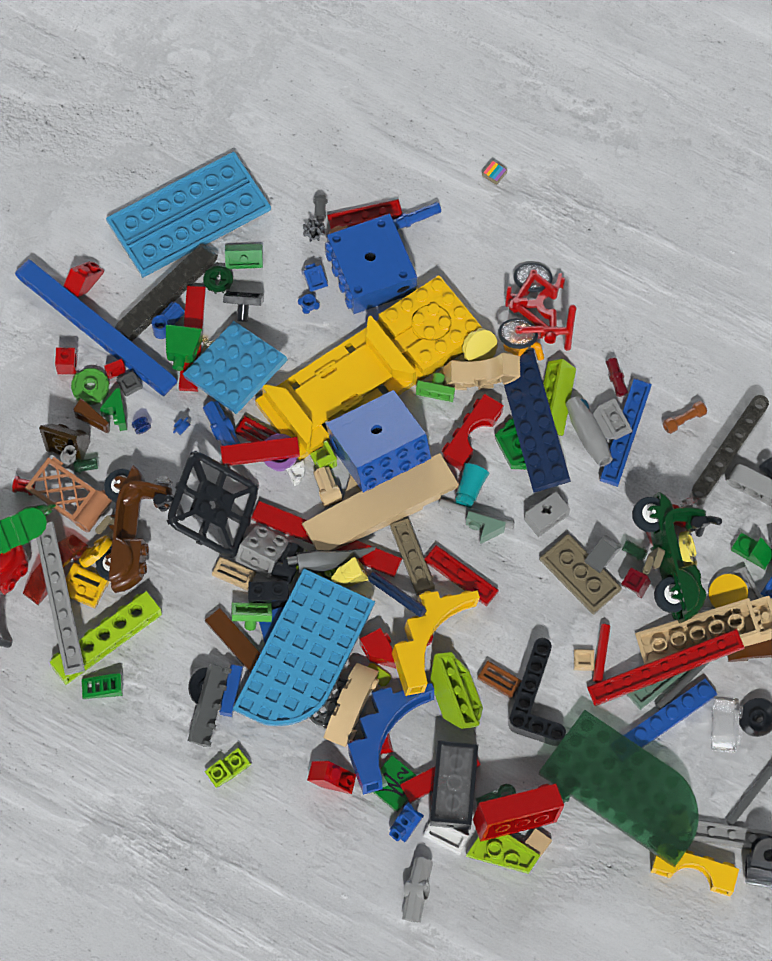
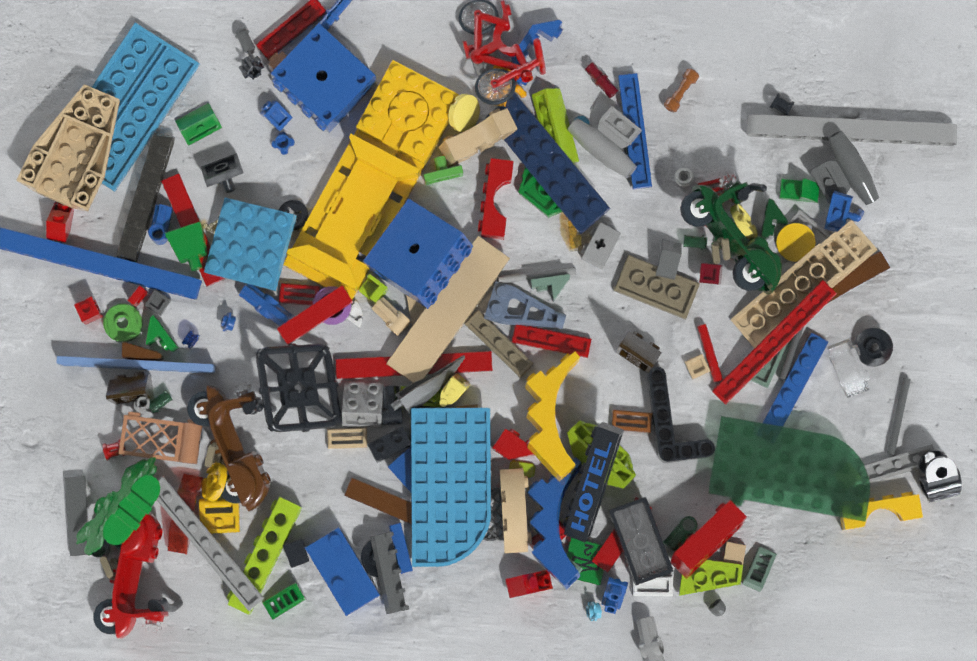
camera: 25 degrees left, 15 degrees up
dark green gear [203,266,233,294] -> none
lime slope [204,748,252,788] -> none
bright green tile [231,602,272,631] -> none
dark blue axle [368,572,427,617] -> none
teal plant [455,463,490,508] -> none
clear smoke beam [689,395,769,505] -> none
none -> tan wedge [17,84,120,211]
none -> medium blue tile [56,356,216,374]
none -> black gear [279,200,309,231]
none -> black panel [283,539,309,568]
none -> blue brick [305,527,381,616]
none -> sand blue plate [484,281,566,329]
none -> blue slope [511,20,563,86]
none -> black brick [563,422,624,543]
none -> clear yellow plate [567,218,581,252]
none -> medium azure plate [586,601,602,621]
none -> dark brown slope [615,331,662,374]
none -> white plate [674,168,694,187]
none -> dark grey hinge [708,599,726,616]
none -> sand green slope [742,546,777,592]
none -> dark green slope [760,198,788,241]

